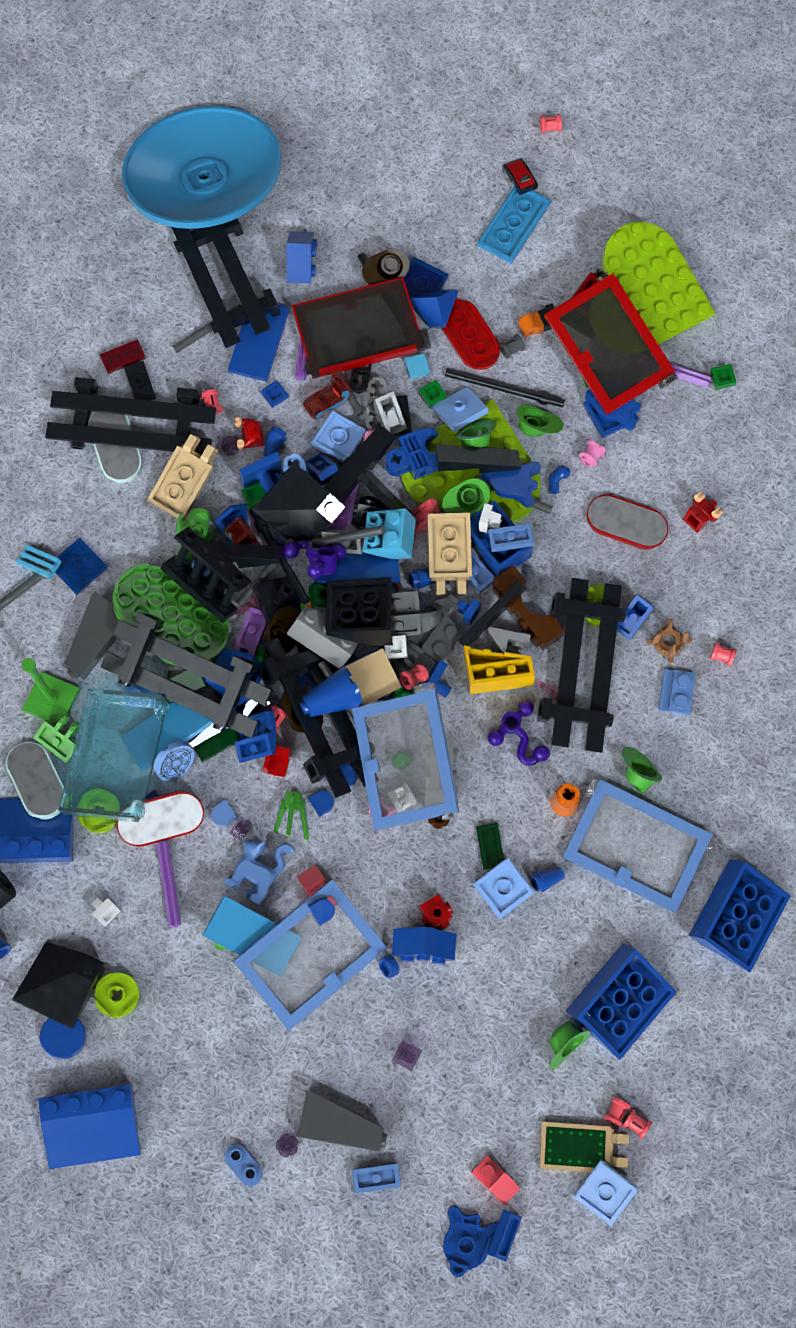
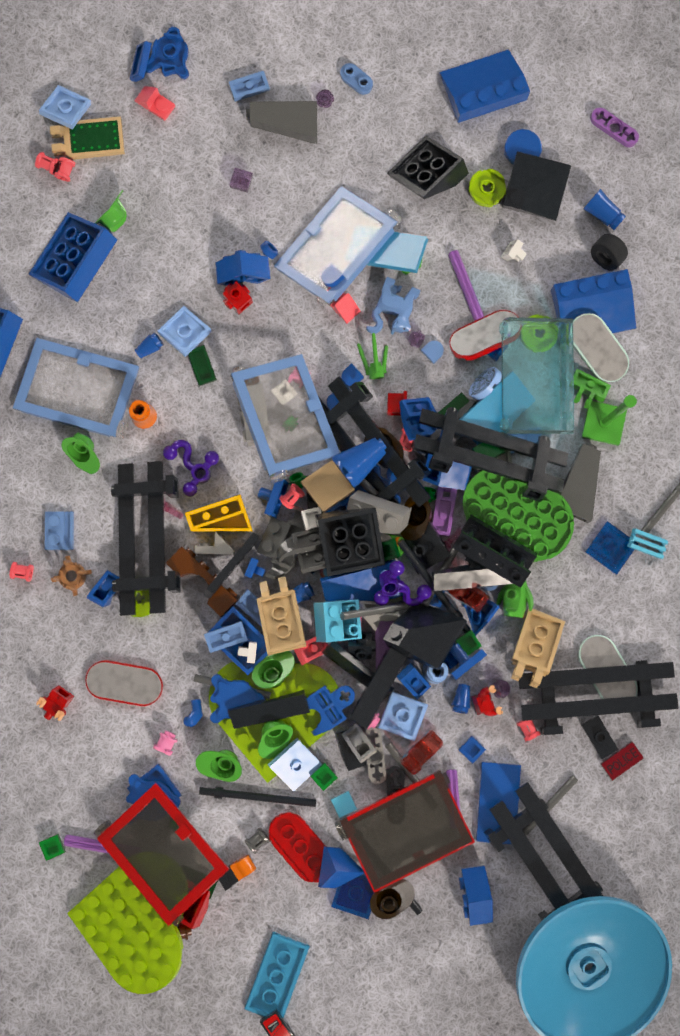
camera: 170 degrees right, 10 degrees up
none -> black slope [387,135,469,199]

